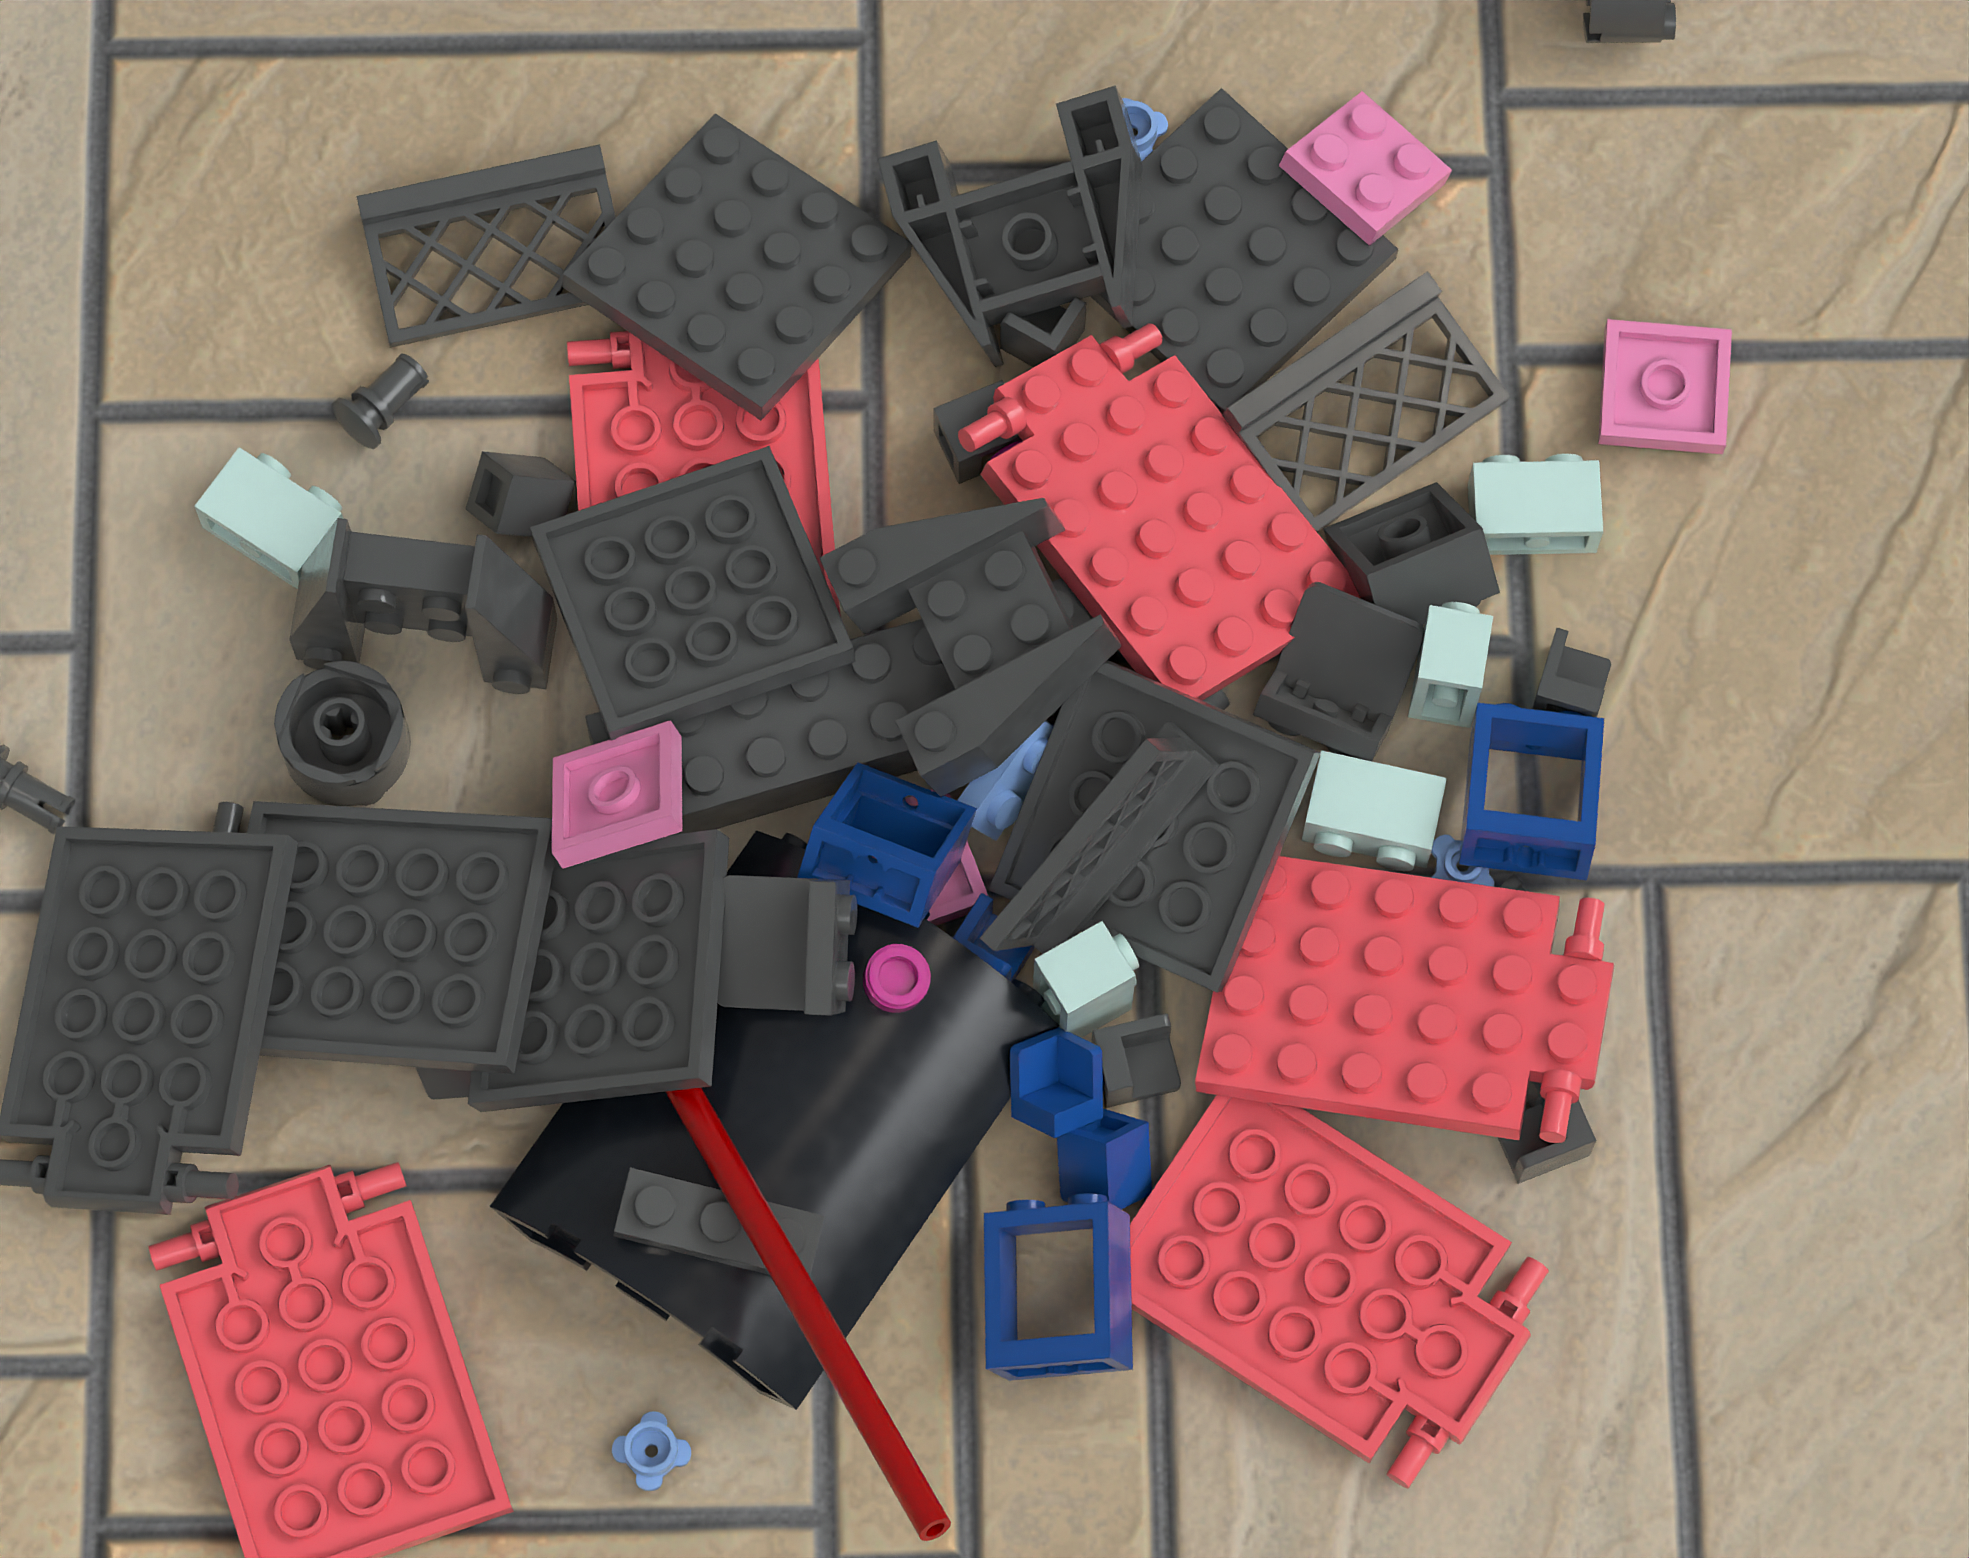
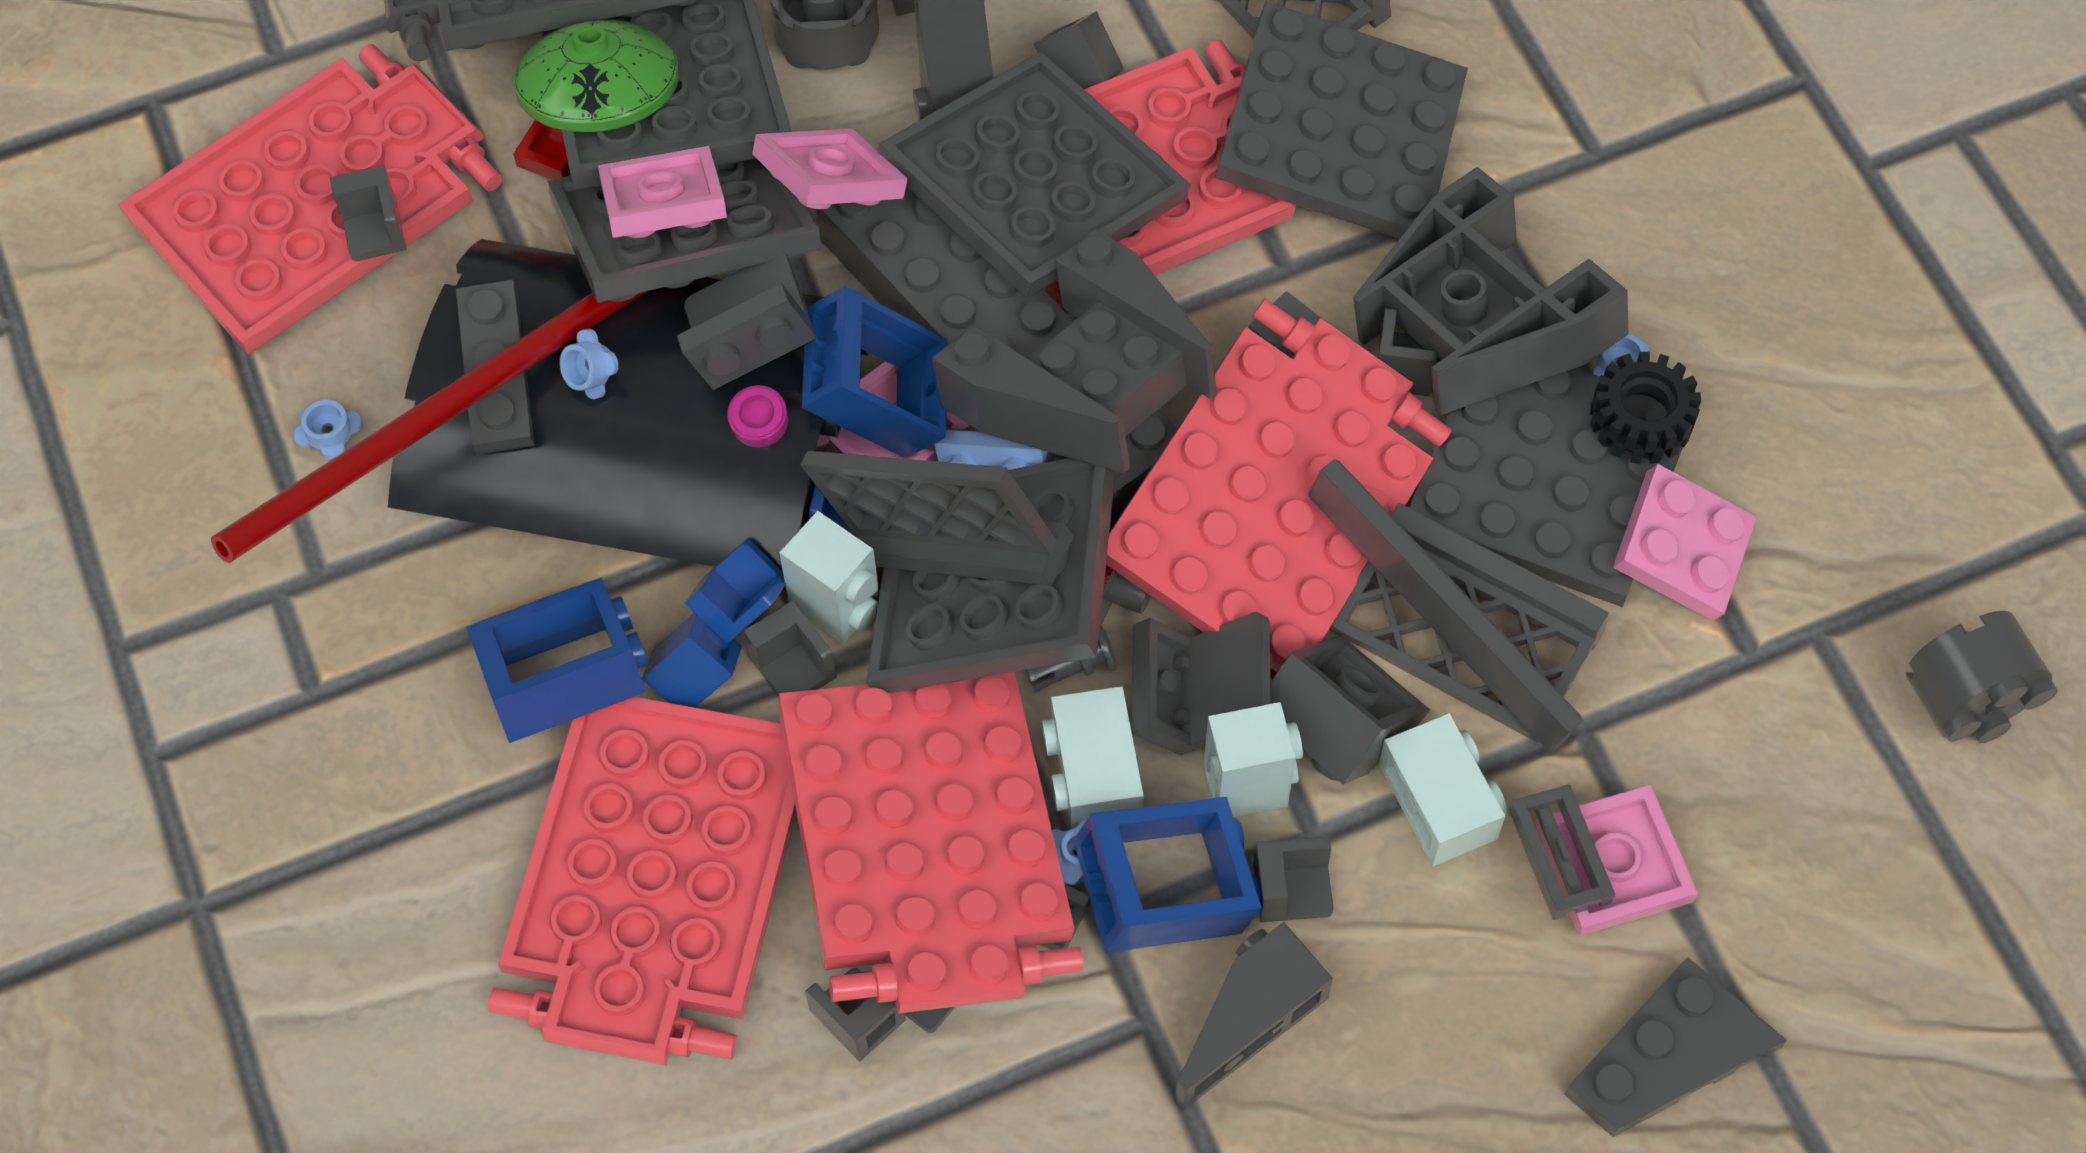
camera: 70 degrees right, 10 degrees down
none -> dark grey panel [330,165,407,261]
none -> red plate [513,120,570,180]
none -> bright green dish [514,20,679,132]
none -> light blue plate [560,329,618,399]
none -> bright pink plate [598,146,727,238]
none -> dark grey slope [1175,922,1333,1110]
none -> dark grey tile [1308,459,1583,754]
none -> dark grey tile [1509,784,1615,920]
none -> dark grey wing [1564,957,1787,1137]
none -> black tyre [1589,352,1701,464]

